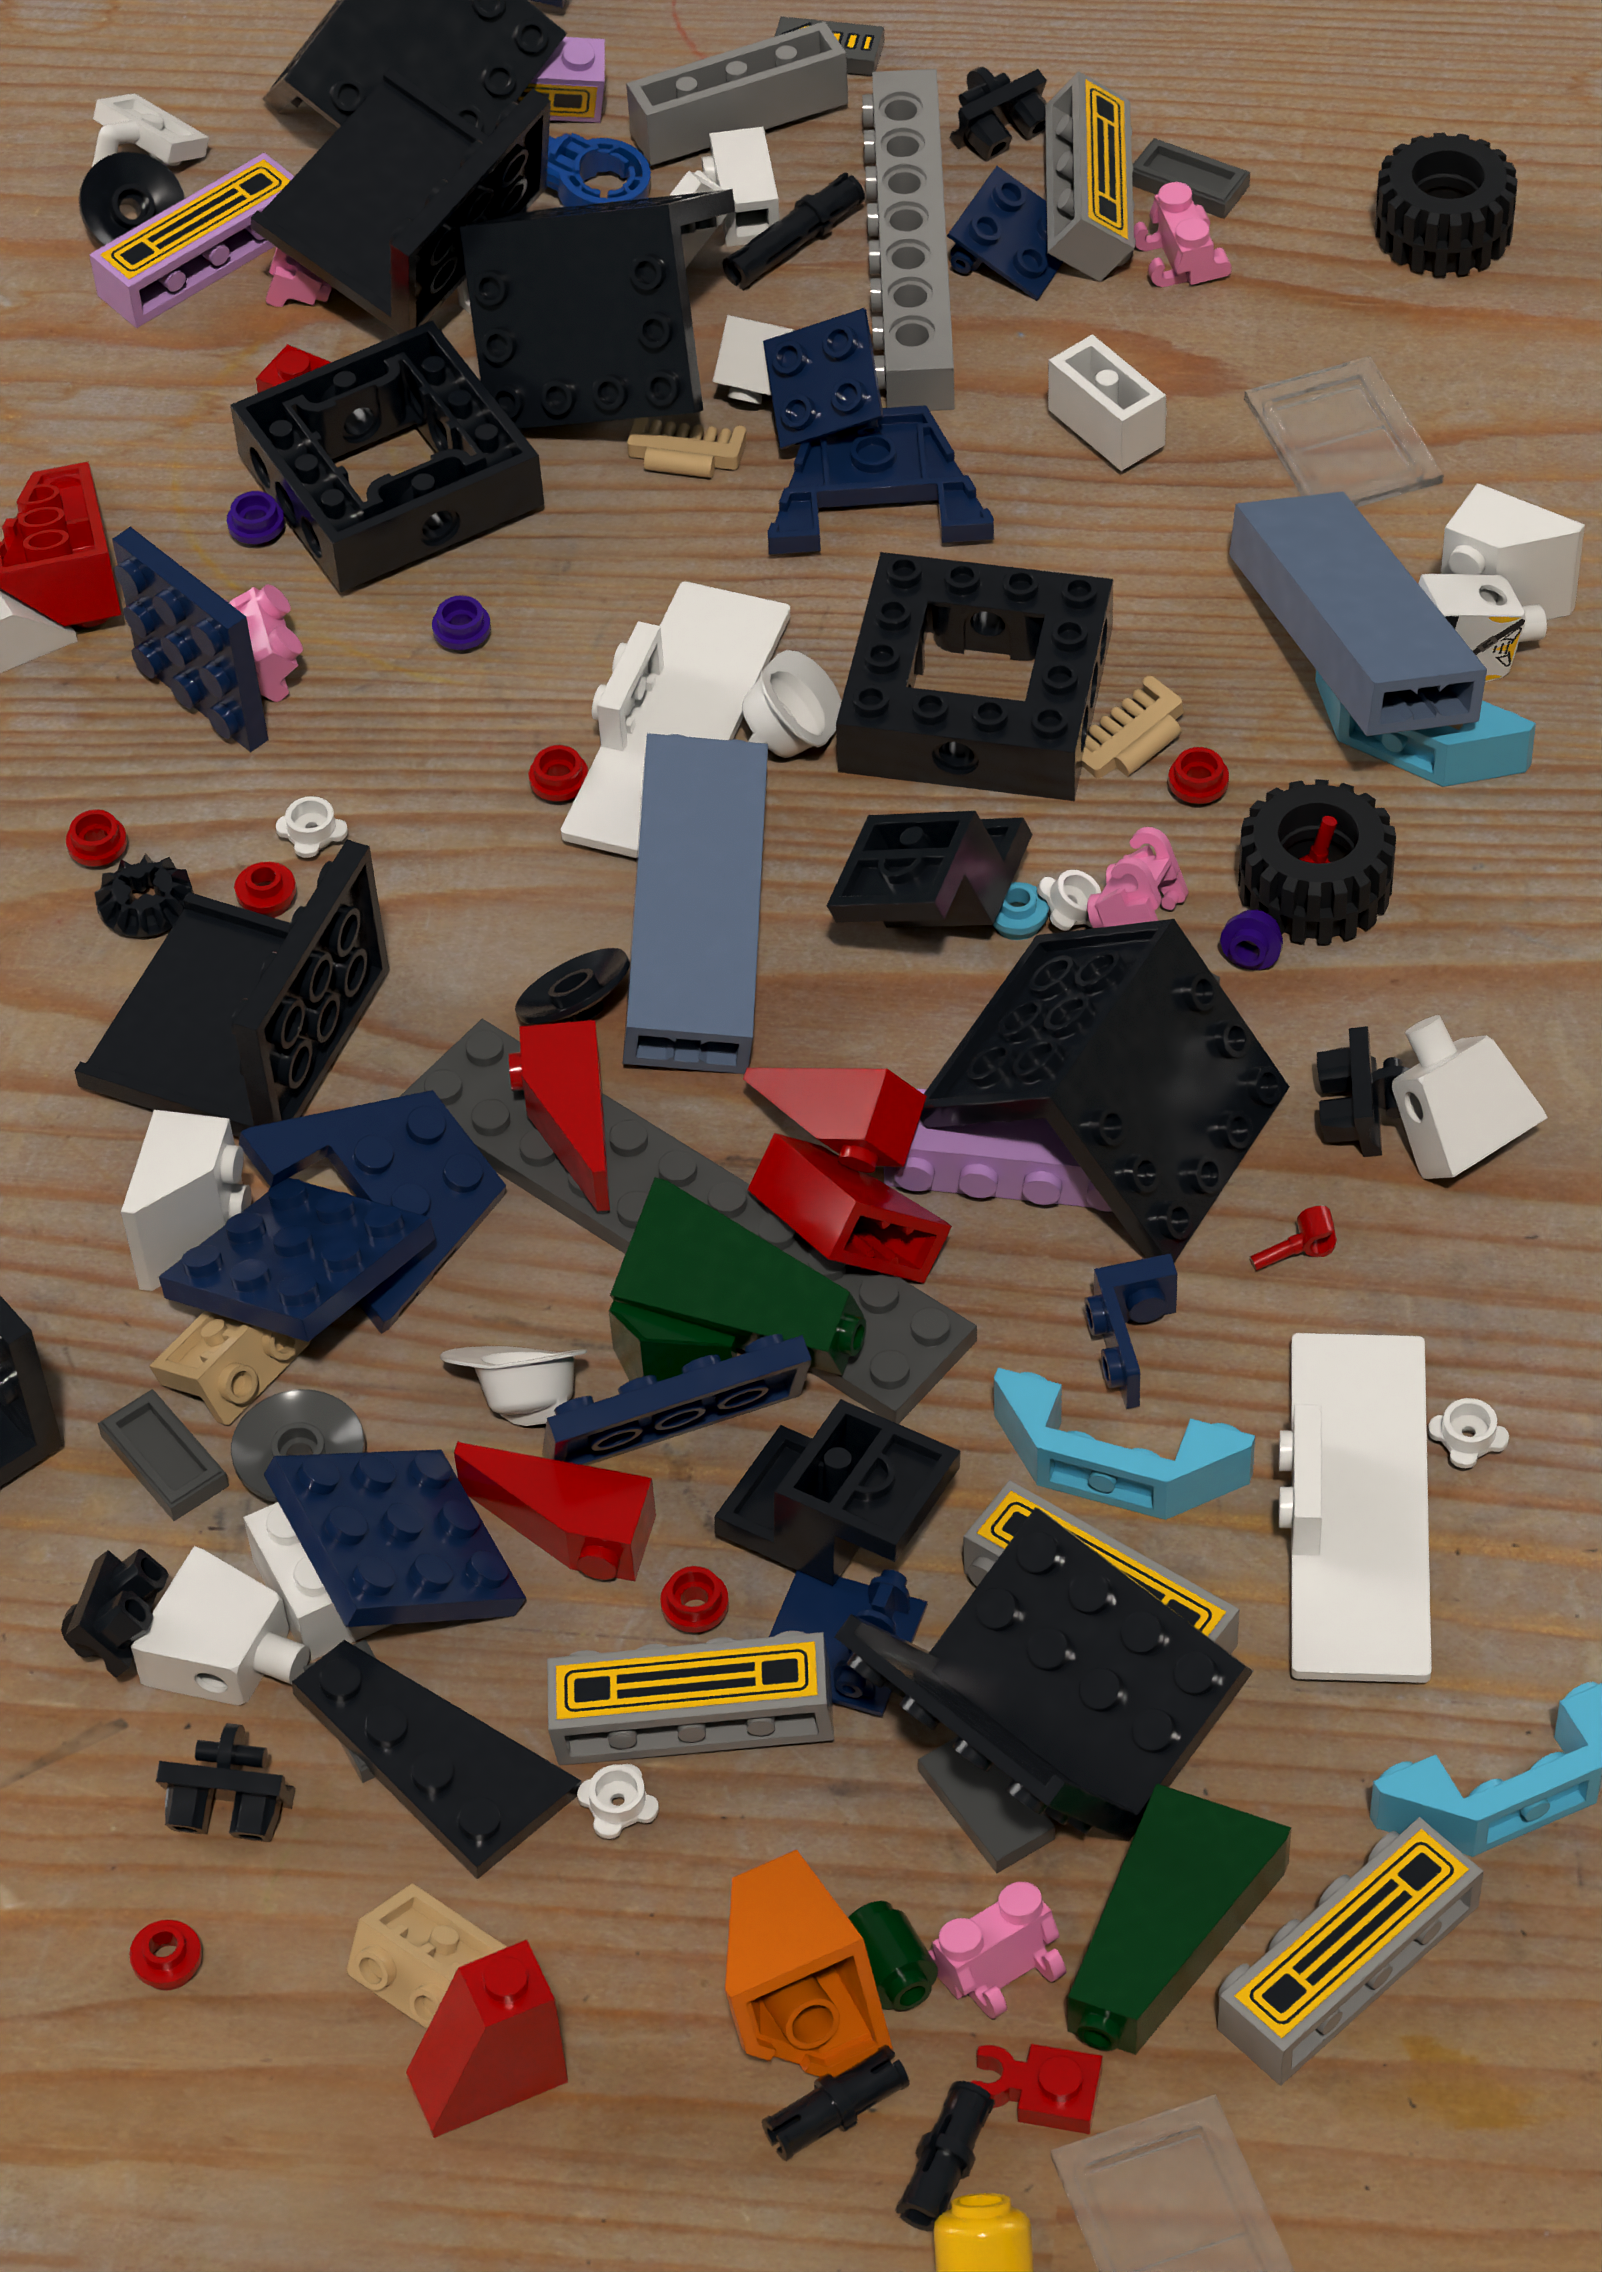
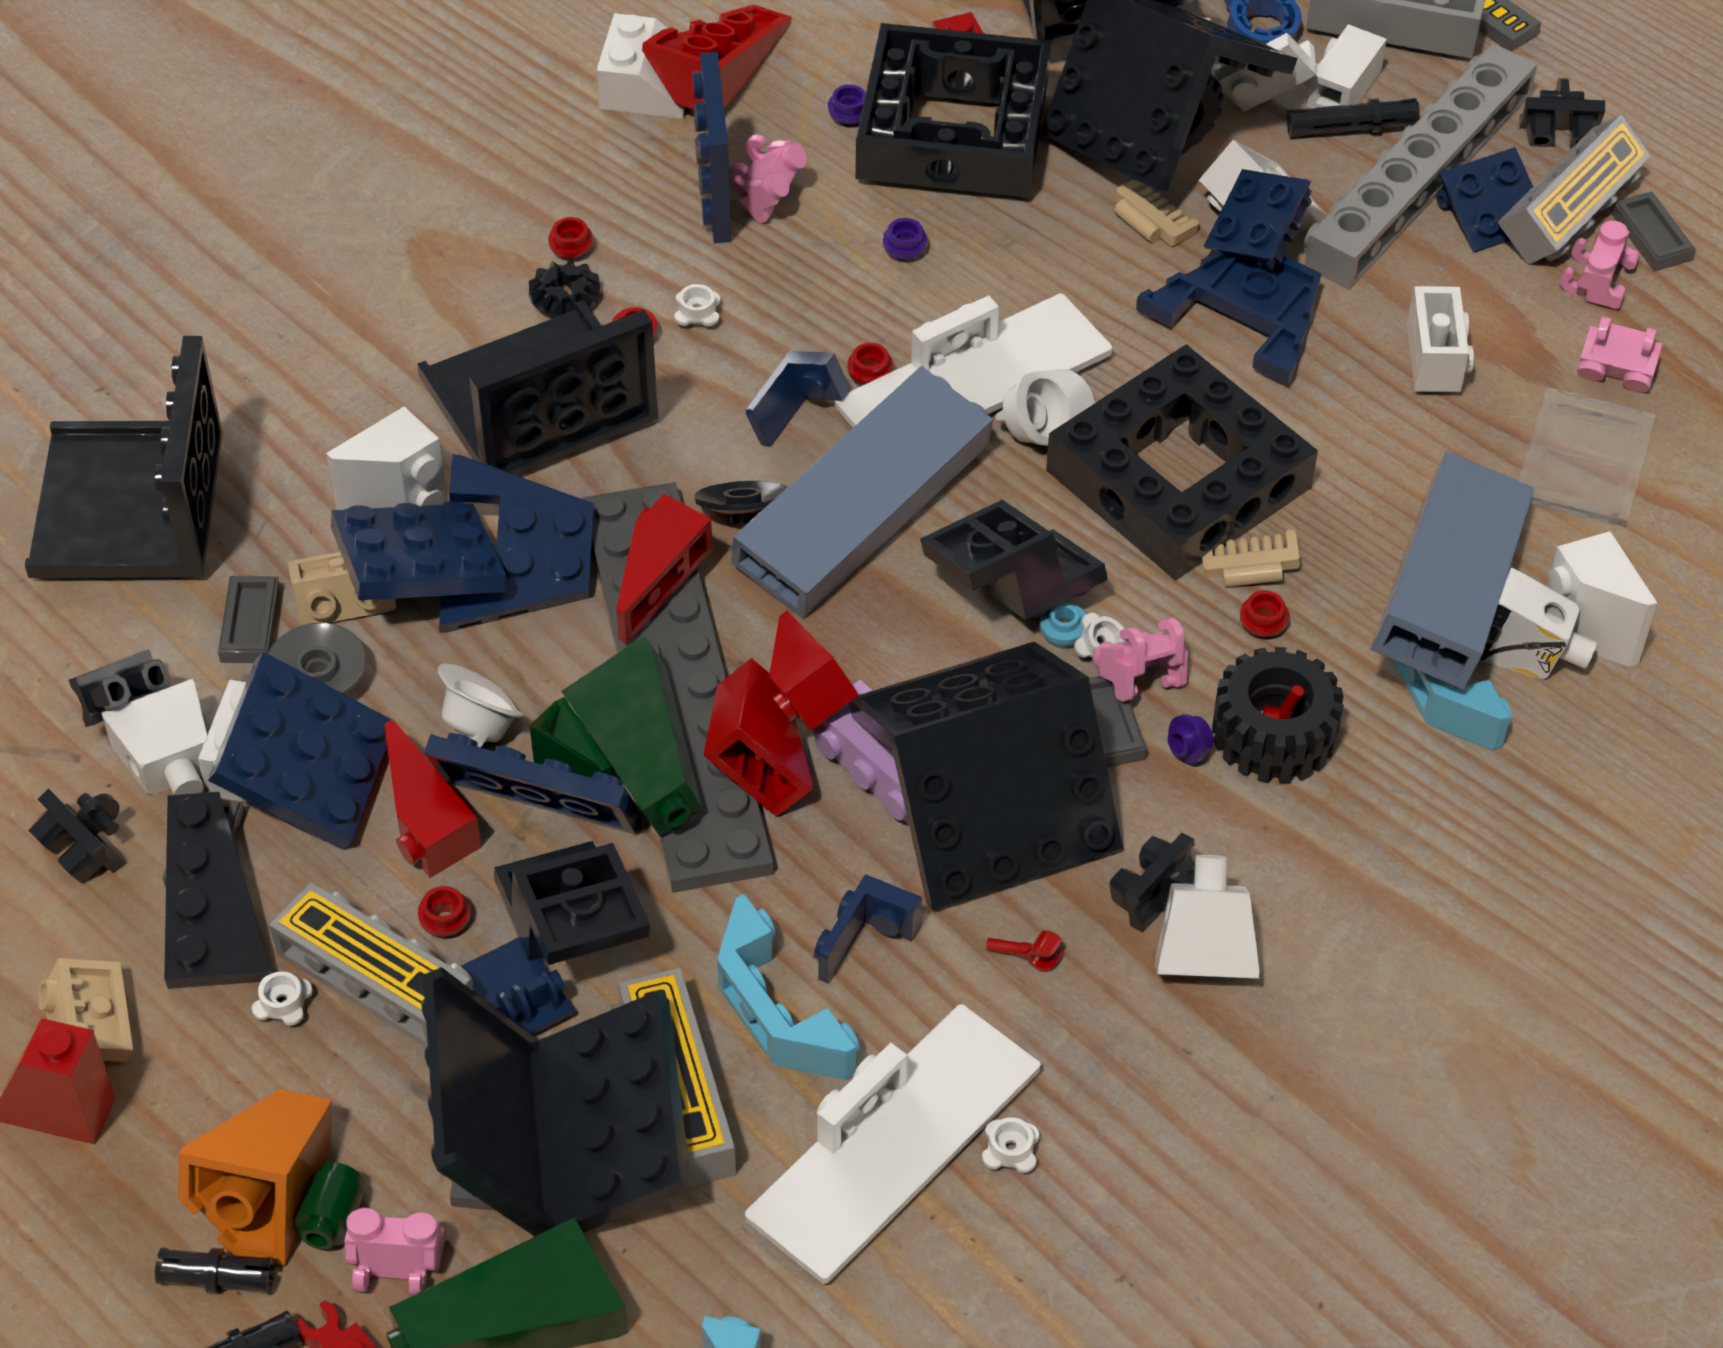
camera: 35 degrees right, 0 degrees up
none -> dark blue bracket [746,351,851,445]
none -> bright pink piece [1577,316,1662,392]

